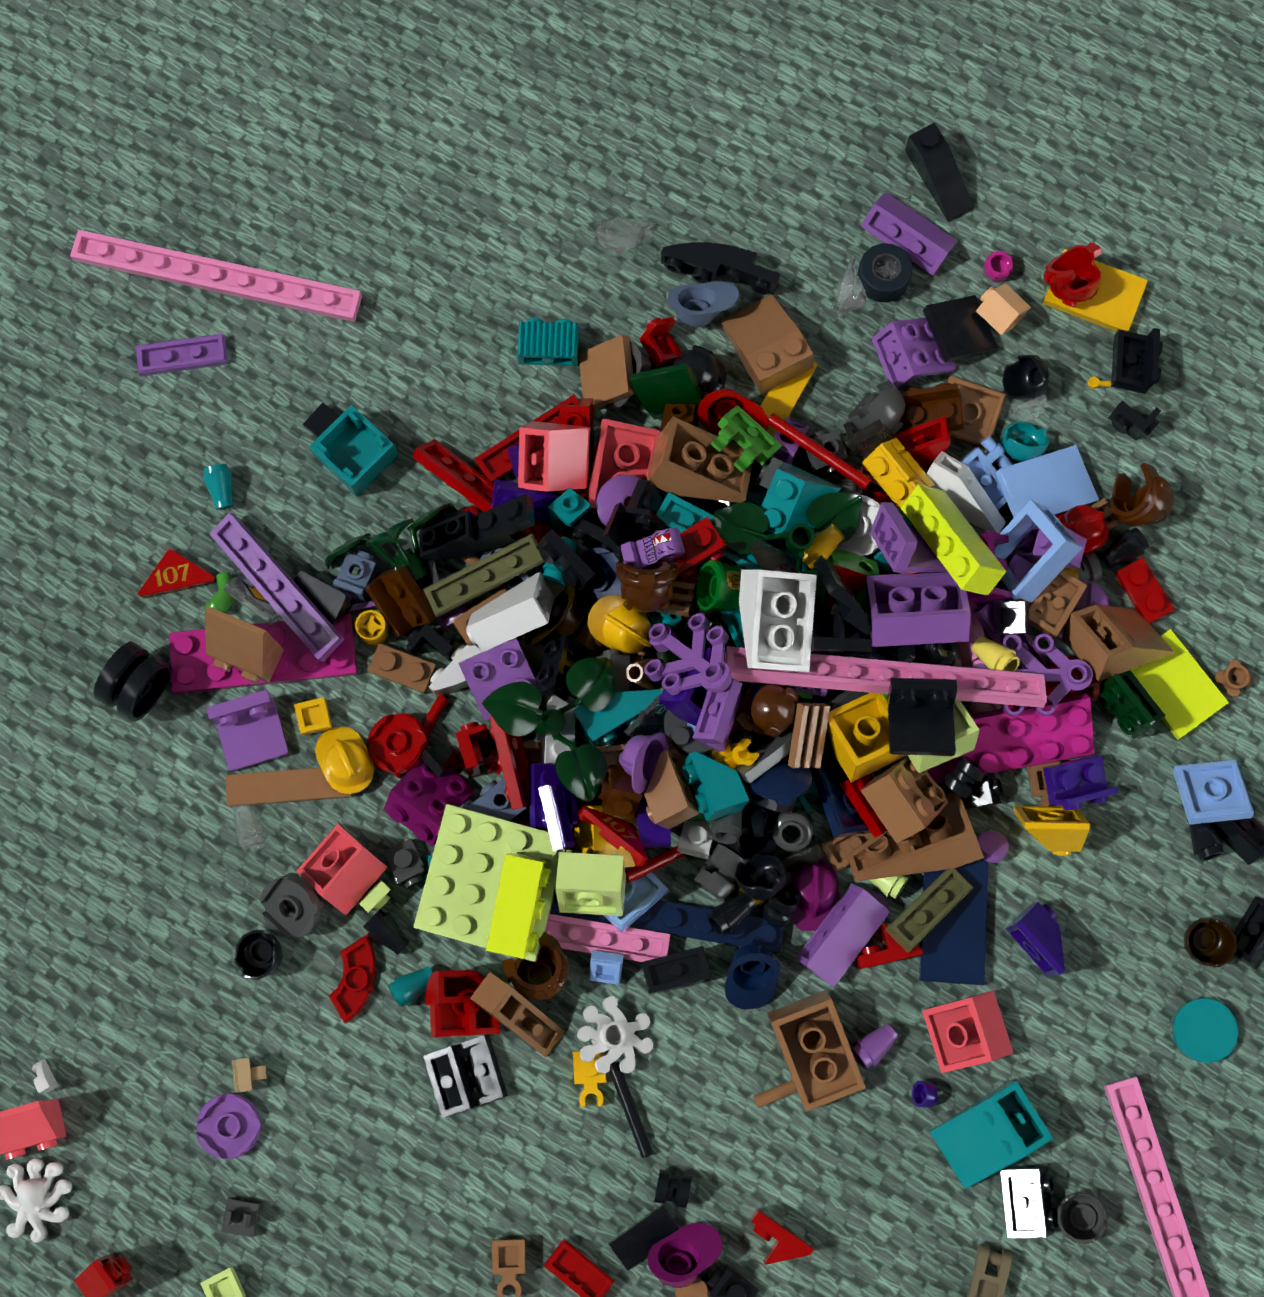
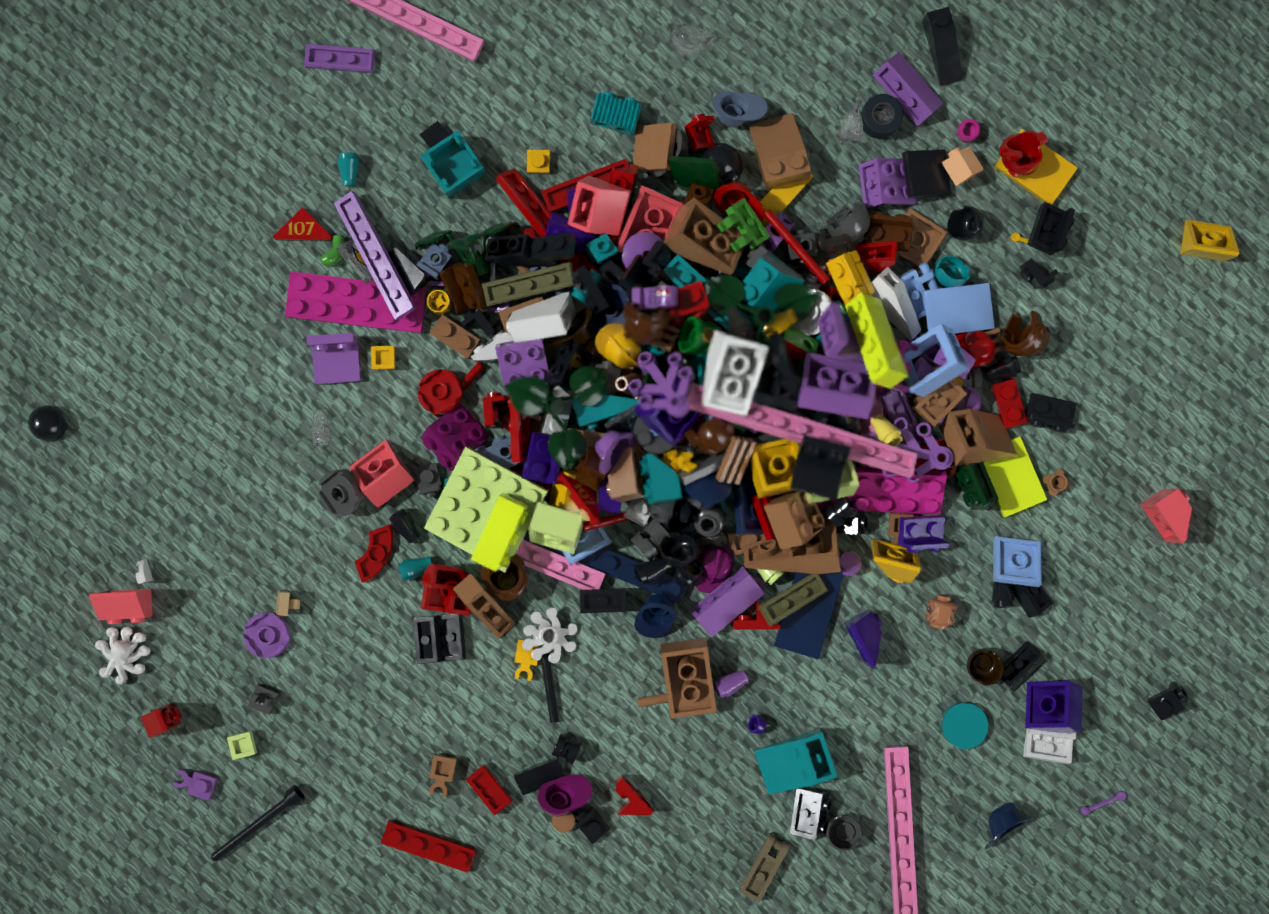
camera: 10 degrees right, 10 degrees up
black wheel [93,641,172,722] -> none
medium nougat slope [205,606,284,684] -> none
medium nougat tile [226,768,353,807] -> none
black hair [234,930,283,980] -> none
yellow piece [315,727,375,795] -> none
yellowish green plate [359,879,391,913] -> none
black tile [421,744,465,778] -> none
plate [538,784,576,851] -> none
light blue tile [589,950,624,985] -> none
black slope [661,242,780,295] -> none
medium lavender panel [692,679,742,752] -> none
coral slope [922,990,1014,1073] -> none
black plate [994,601,1029,634] -> none
clear plate [1009,395,1049,422] -> none
none -> yellow plate [527,150,550,174]
none -> nougat head [925,594,958,629]
none -> black bracket [1025,393,1077,433]

